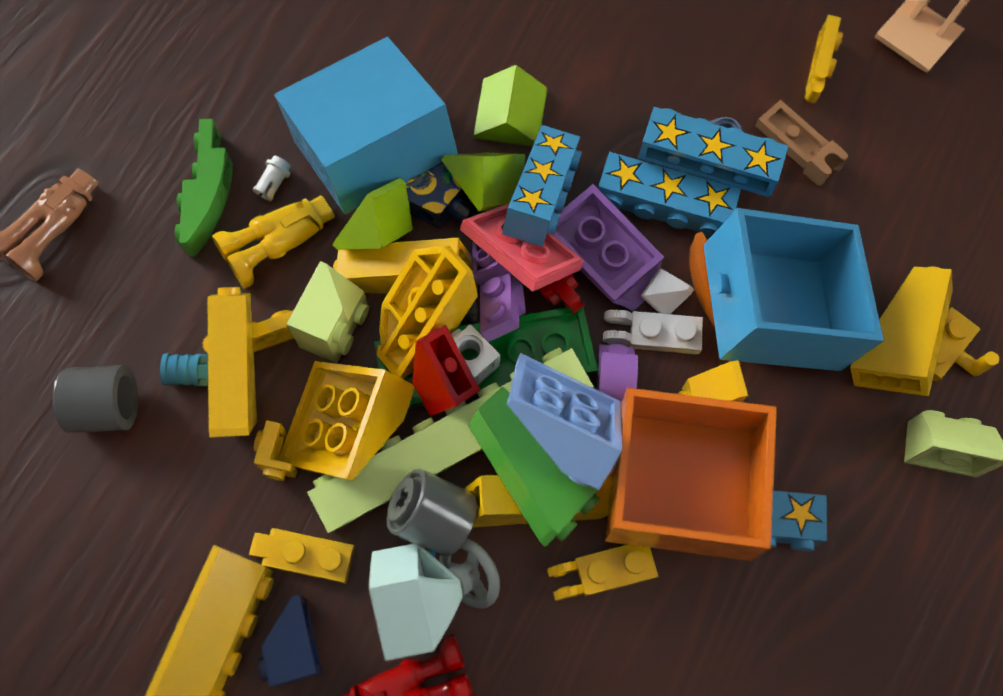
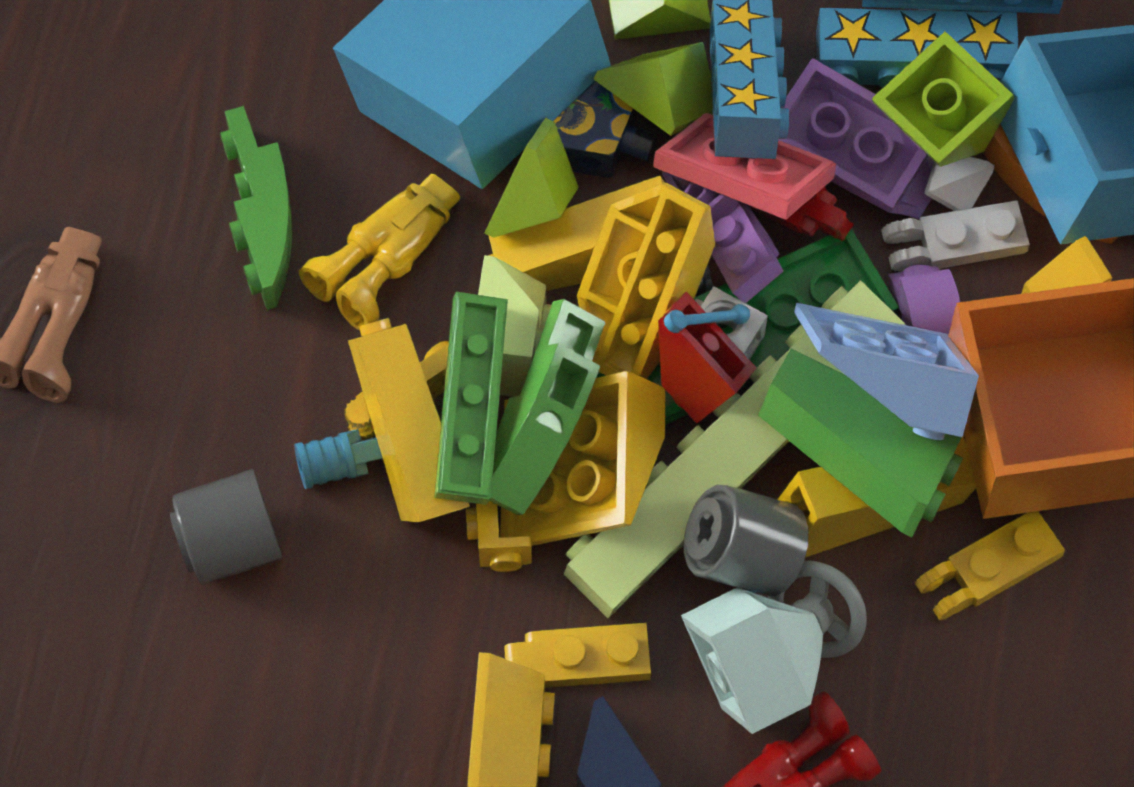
camera: 15 degrees left, 5 degrees down
white pin [252,156,291,201] -> none
none -> bright green tile [434,292,508,505]
none -> bright green slope [490,299,605,515]
none -> dark azure hinge [664,304,750,333]
none -> lime slope [872,31,1014,167]

